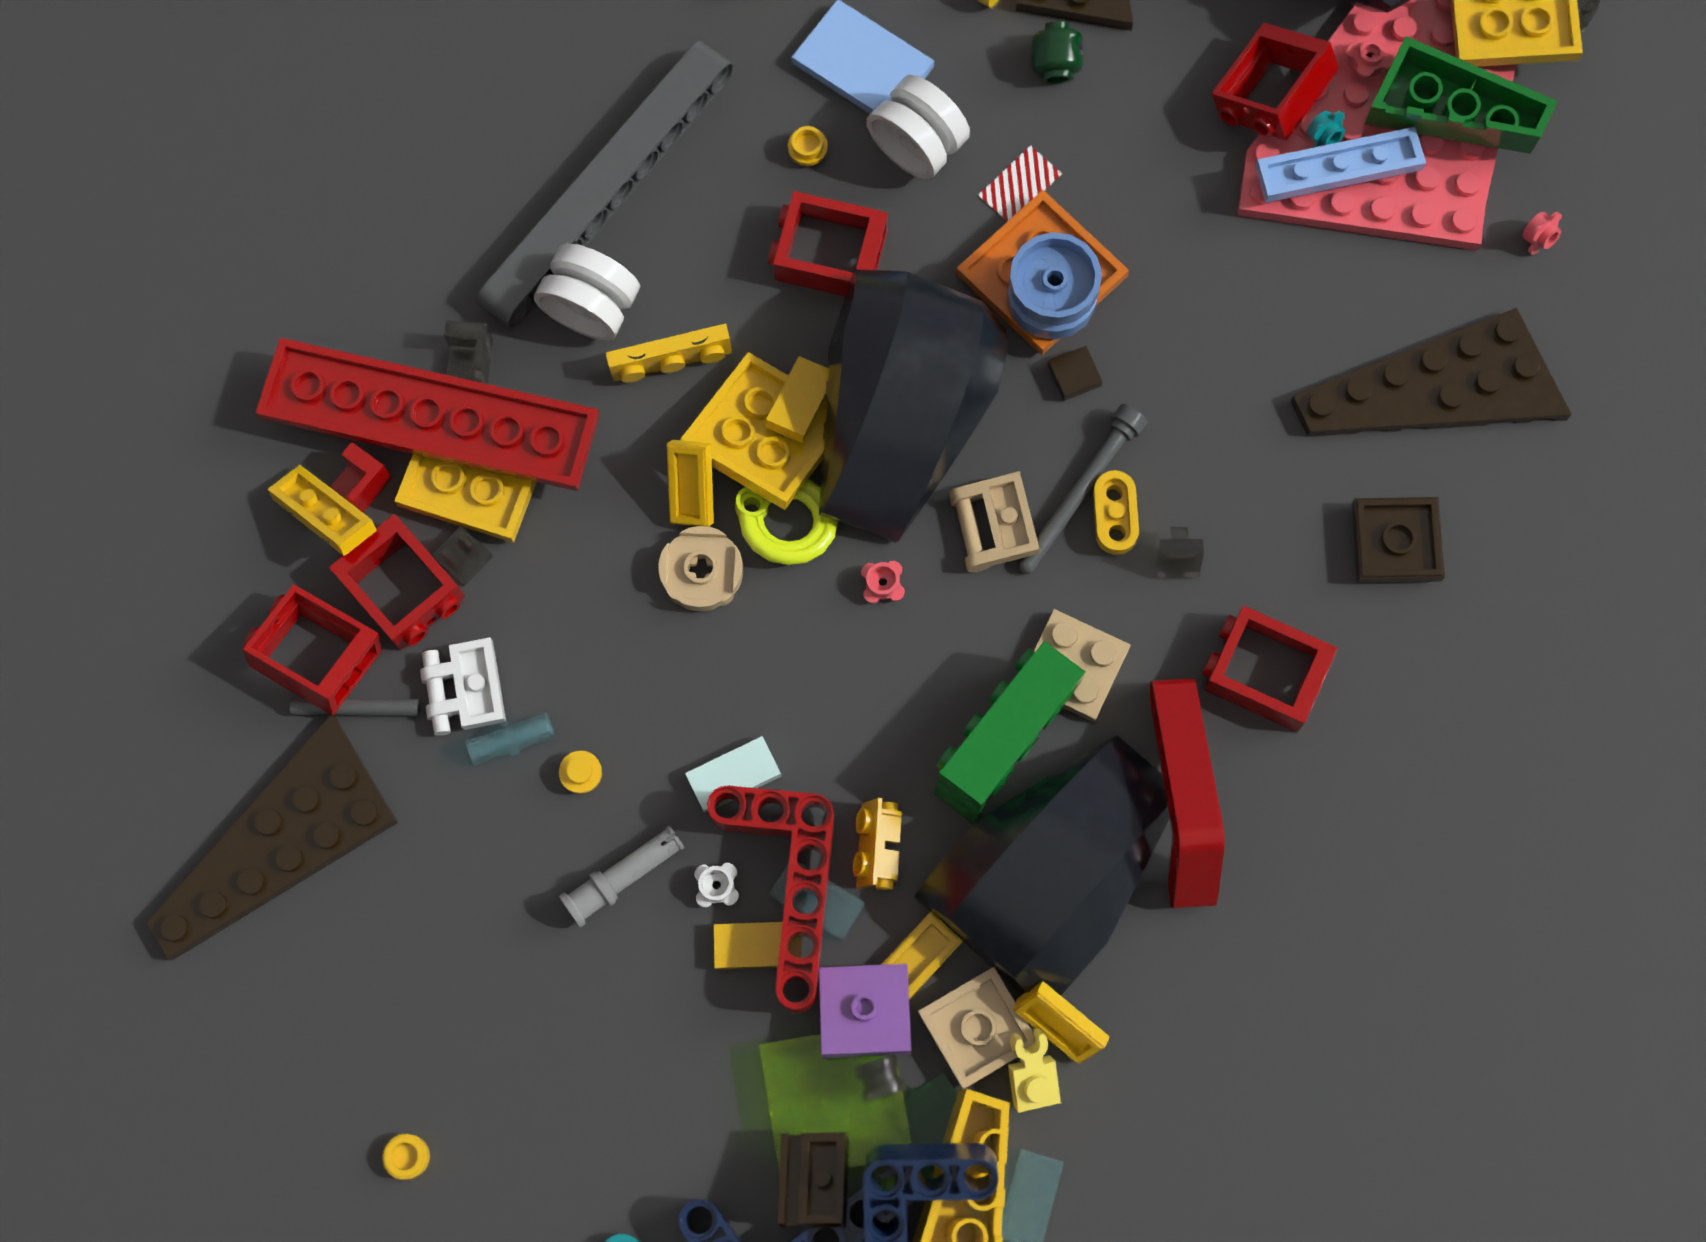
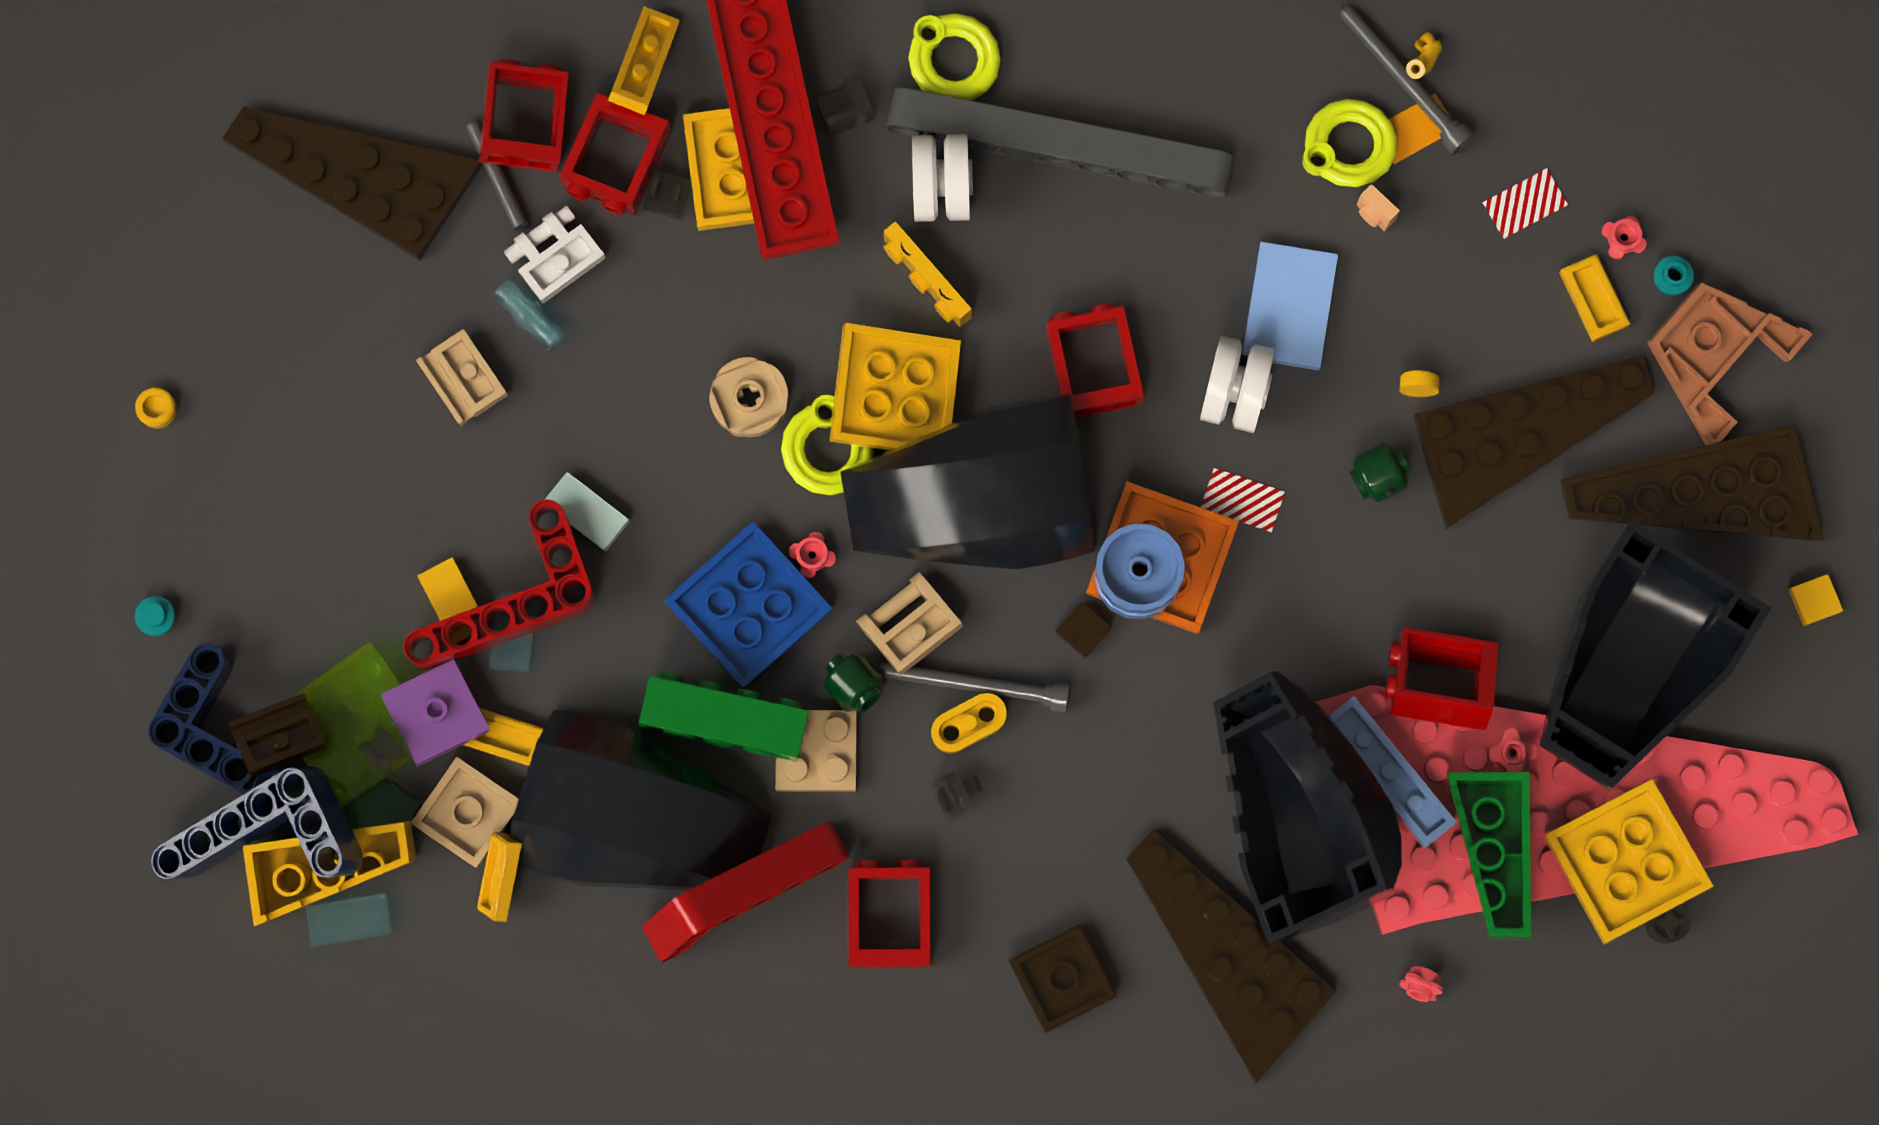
camera: 65 degrees right, 5 degrees up
red panel [330,442,392,513] -> none
light grey pin [558,826,684,928] -> none
yellow plate [559,751,602,794] -> none
yellow tile [667,440,714,527] -> none
white plate [694,863,739,908] -> none
yellow tile [765,356,829,443] -> none
yellow plate [788,126,828,166] -> none
yellow hinge [853,798,902,890] -> none
light yellow plate [1008,1028,1061,1113] -> none
teal plate [1306,111,1346,148] -> none
none -> tan plate [416,329,508,427]
none -> blue plate [664,522,833,689]
none -> dark green head [824,653,883,713]
none -> neon yellow piece [908,13,1001,101]
none -> black windscreen [1213,671,1402,944]

